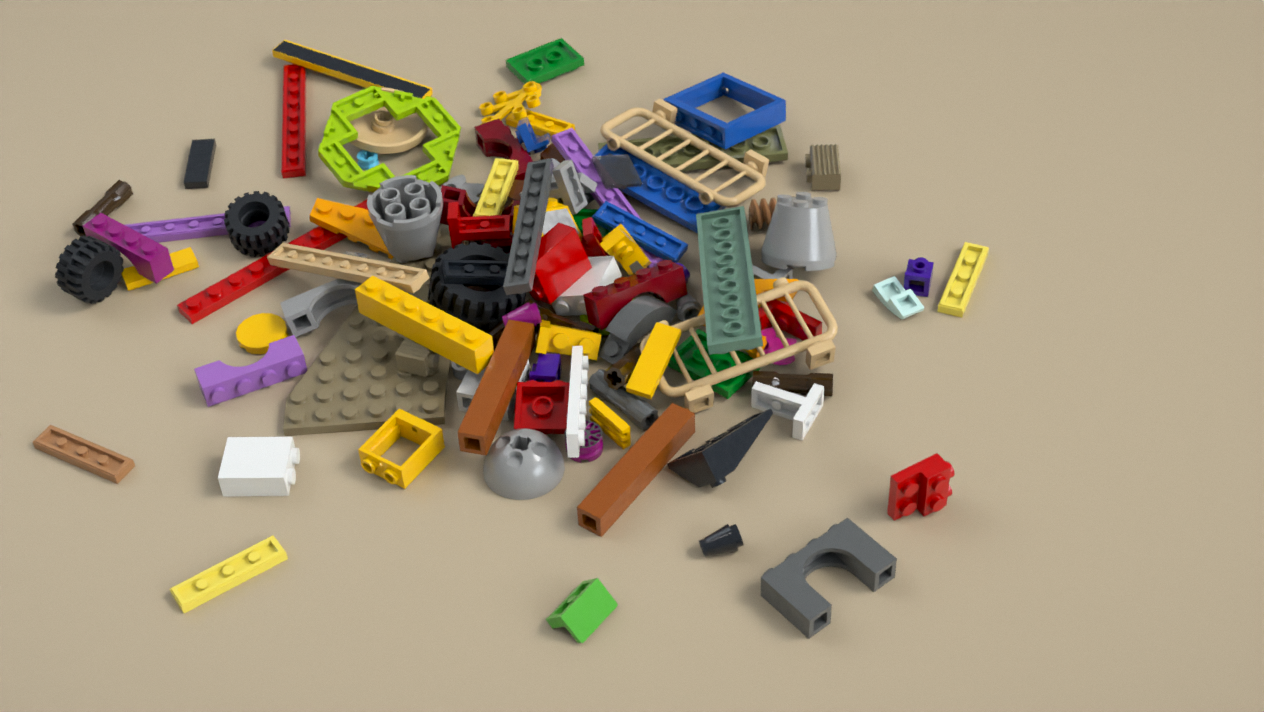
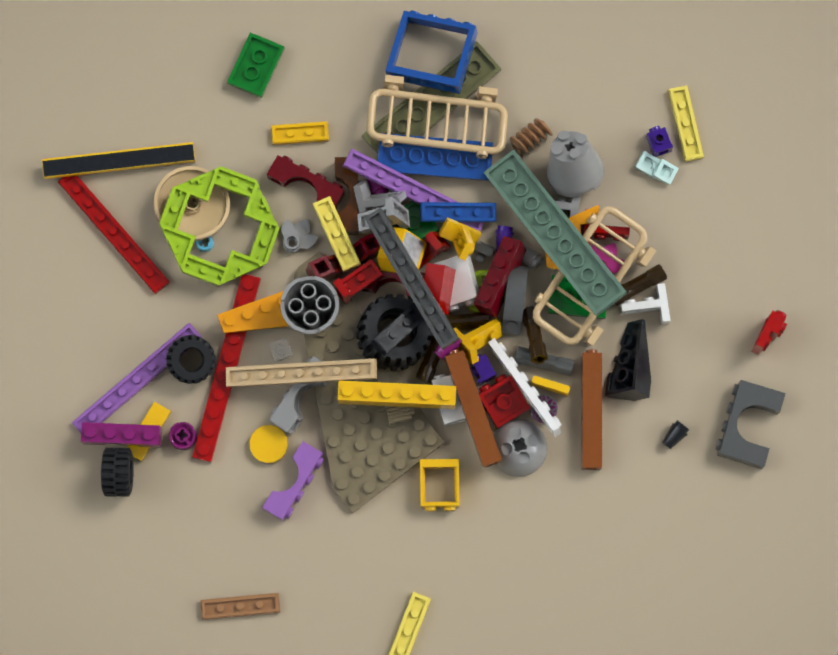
camera: 35 degrees left, 35 degrees up
dark brown axle [72,180,133,236] -> none
black tile [184,139,216,189] -> none
white brick [218,437,300,497] -> none
yellow plant [479,81,542,124] -> none
blue bracket [515,117,551,153] -> none
bright green panel [546,578,618,643] -> none
clear smoke piece [591,154,642,189] -> none
yellow tile [626,322,681,400] -> none
dark tan brick [805,144,841,191] -> none
none -> magenta wheel [169,422,197,450]

